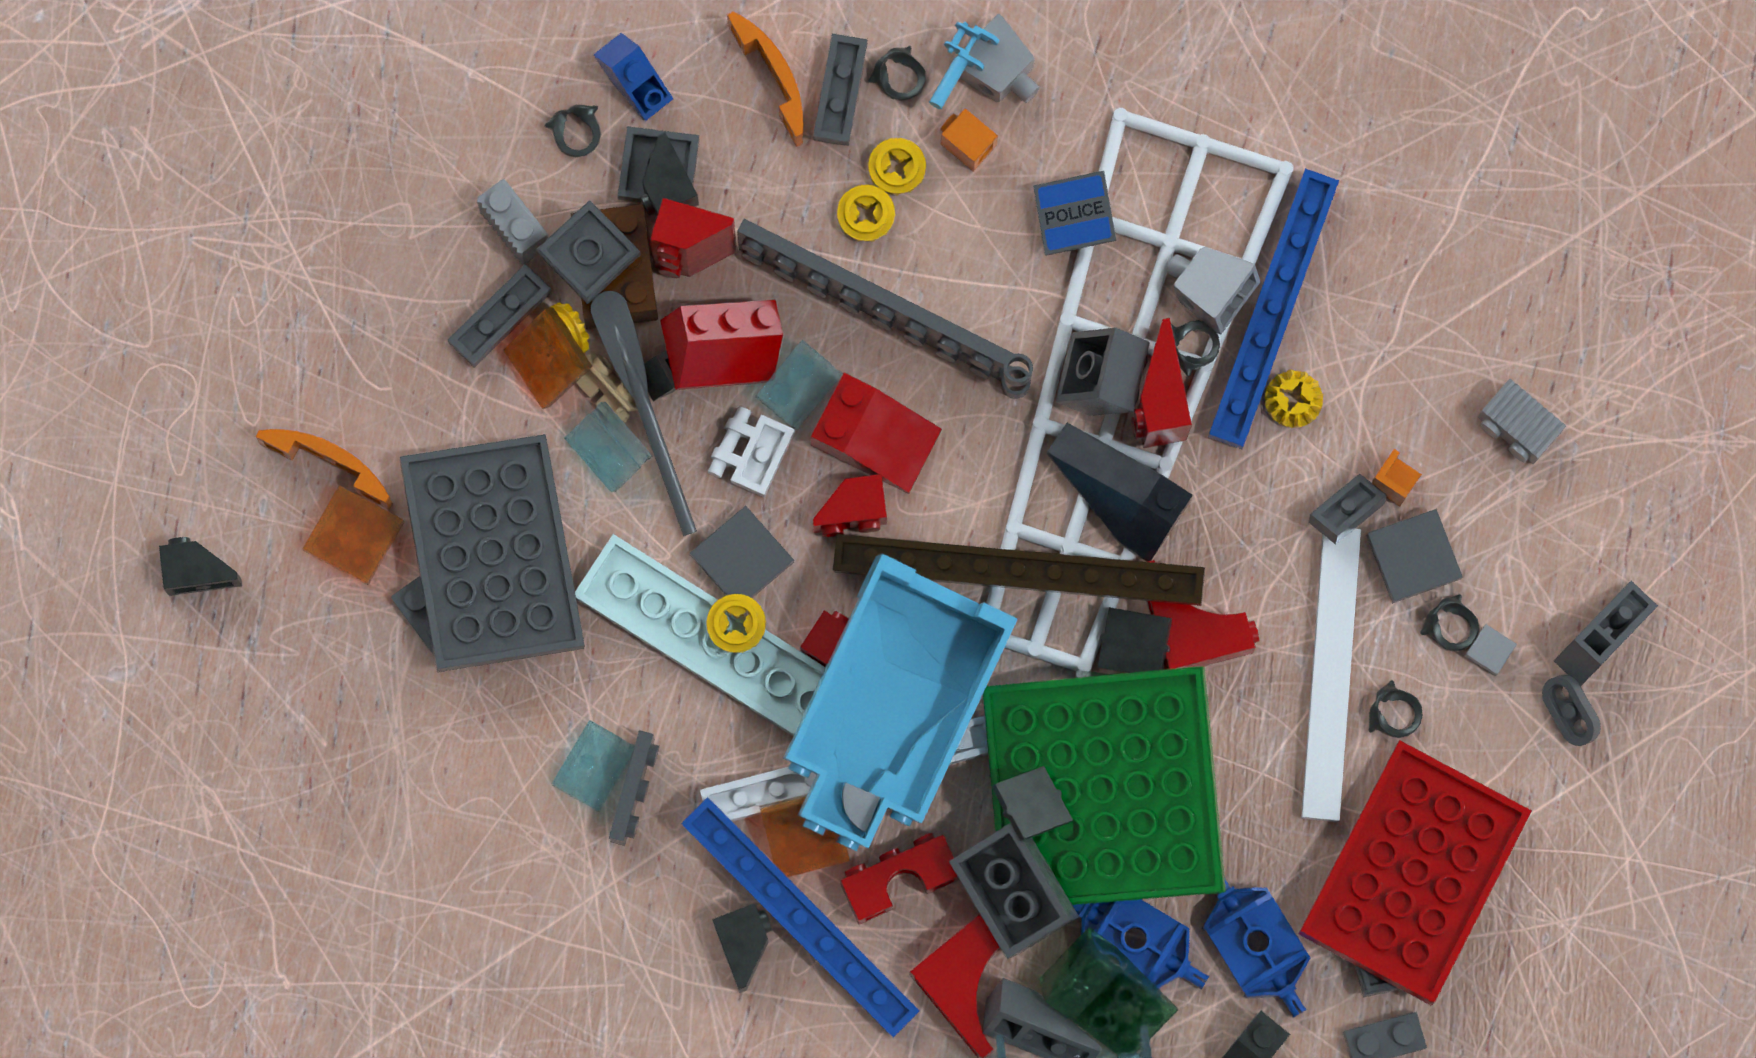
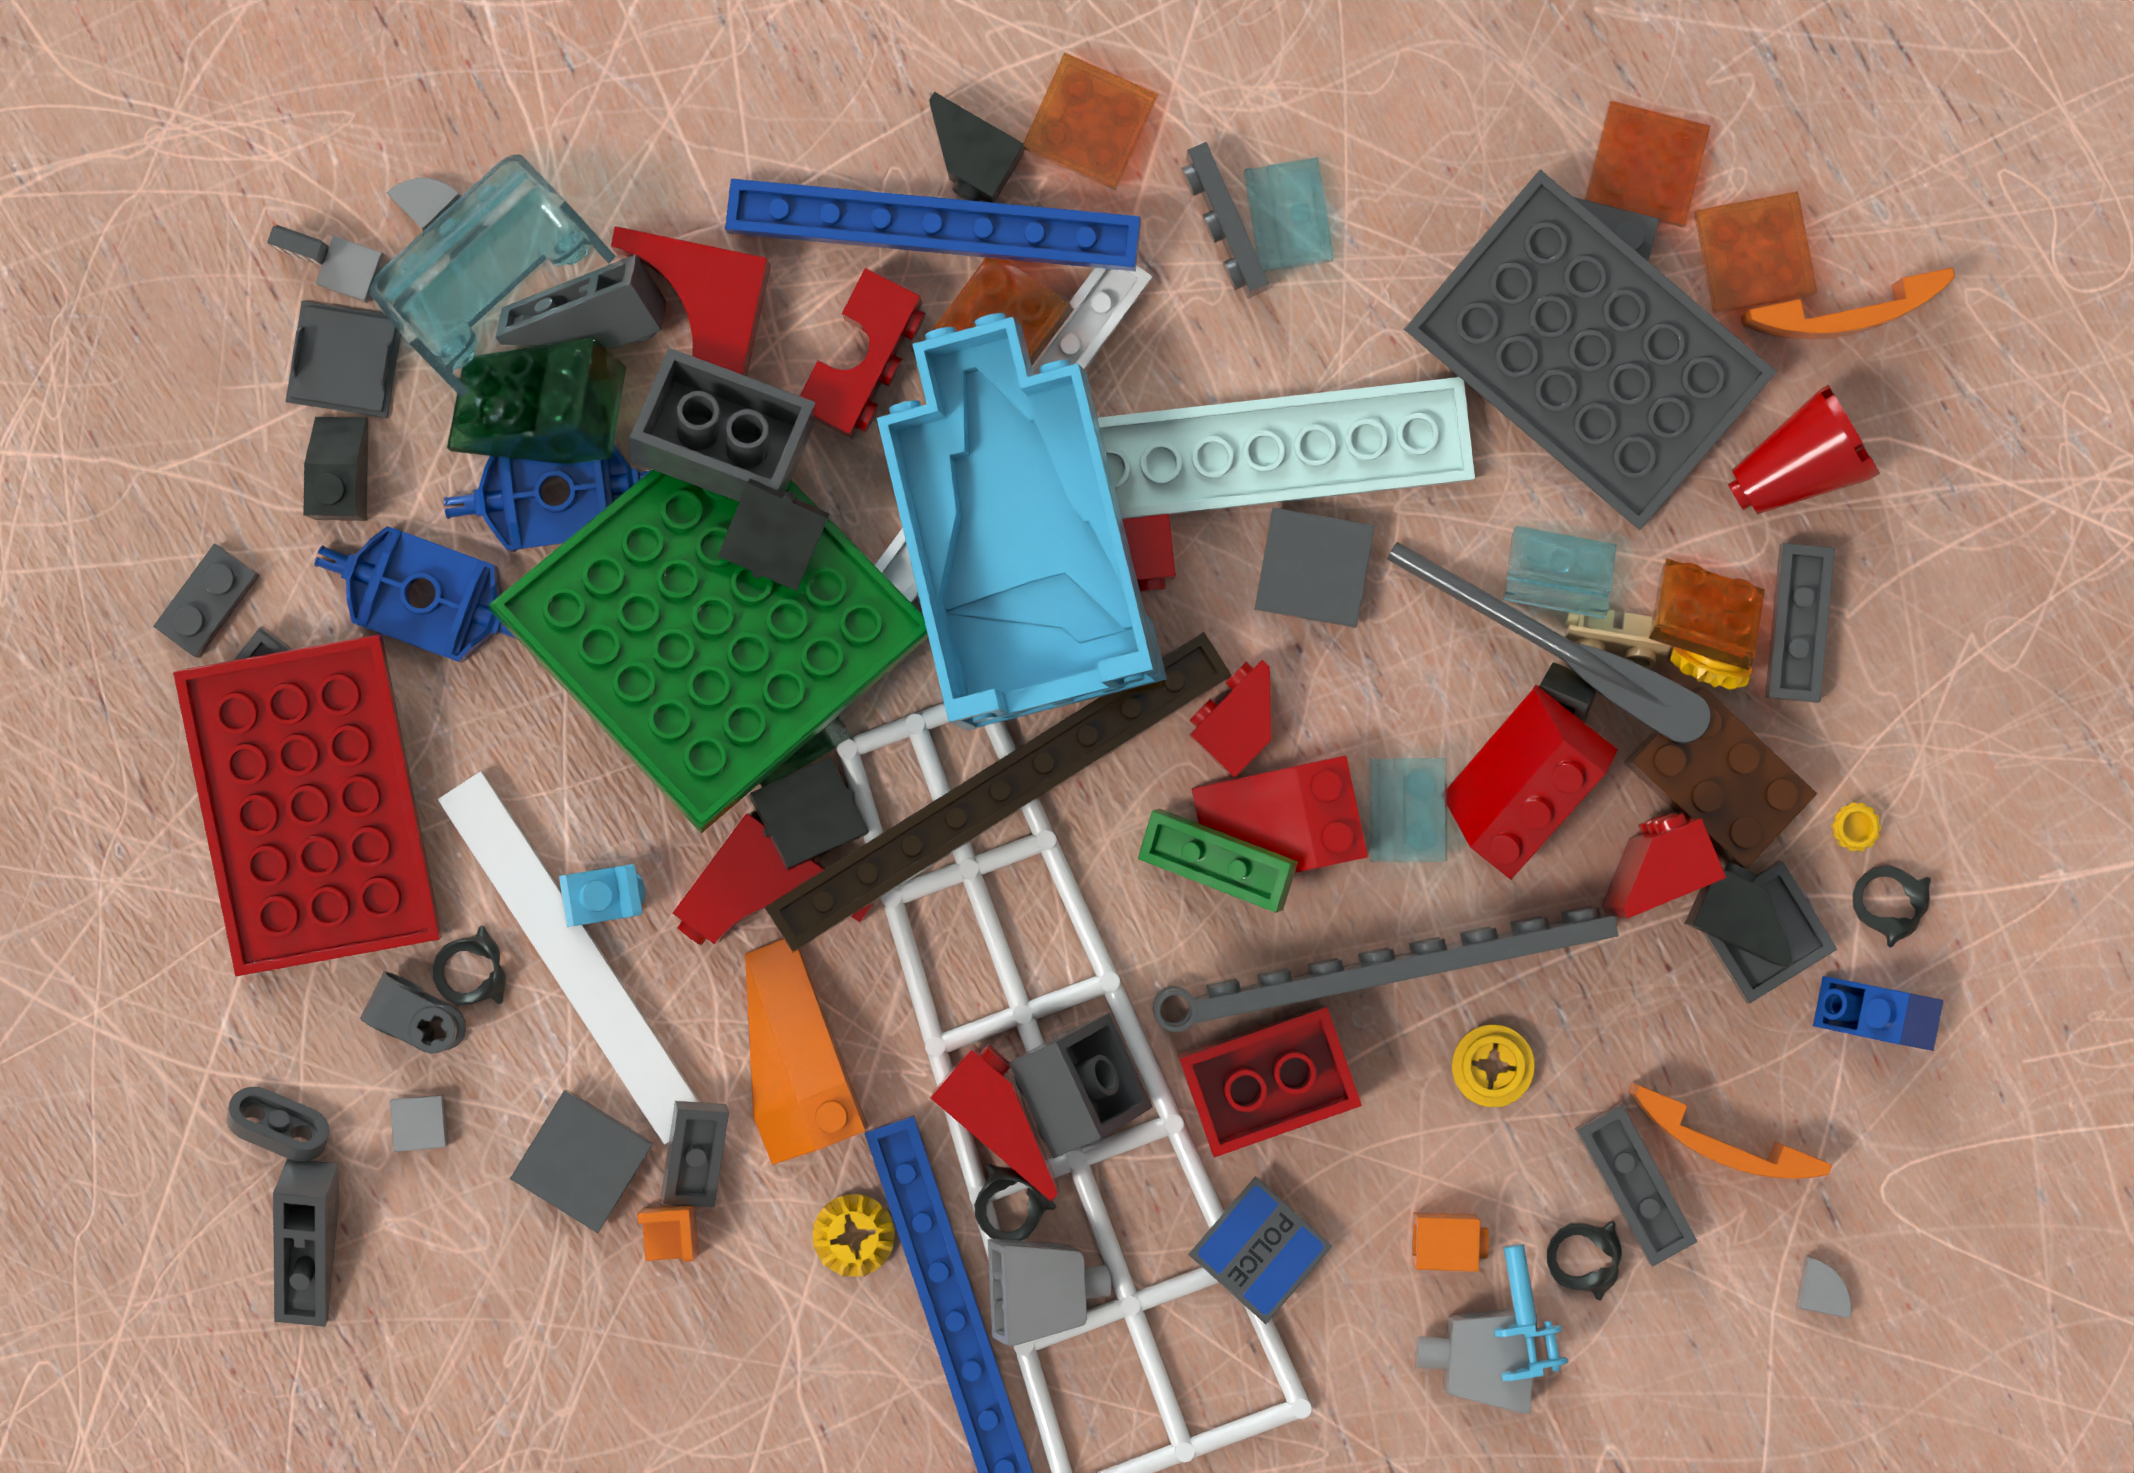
camera: 145 degrees right, 10 degrees up
pearl dark grey slope [159,537,242,596] -> none
light grey brick [477,179,549,264] -> none
dark grey plate [536,200,641,304] -> none
yellow gear [706,594,766,653] -> none
white plate [708,406,795,498] -> none
light grey tile [842,782,880,832] -> none
yellow gear [868,138,926,196] -> none
black wedge [1046,423,1193,562] -> none
pearl dark grey piece [1420,594,1479,651] -> none
light grey brick [1478,379,1566,465] -> none
none -> dark grey piece [360,971,466,1054]
none -> medium azure bracket [559,864,645,927]
none -> orange wedge [745,939,869,1165]
none -> clear orange tile [1023,52,1158,191]
none -> green plate [1138,809,1298,913]
none -> red brick [1177,1004,1362,1158]
none -> clear orange tile [1584,101,1710,228]
none -> red cone [1728,385,1880,515]
none -> yellow piece [1830,802,1881,852]

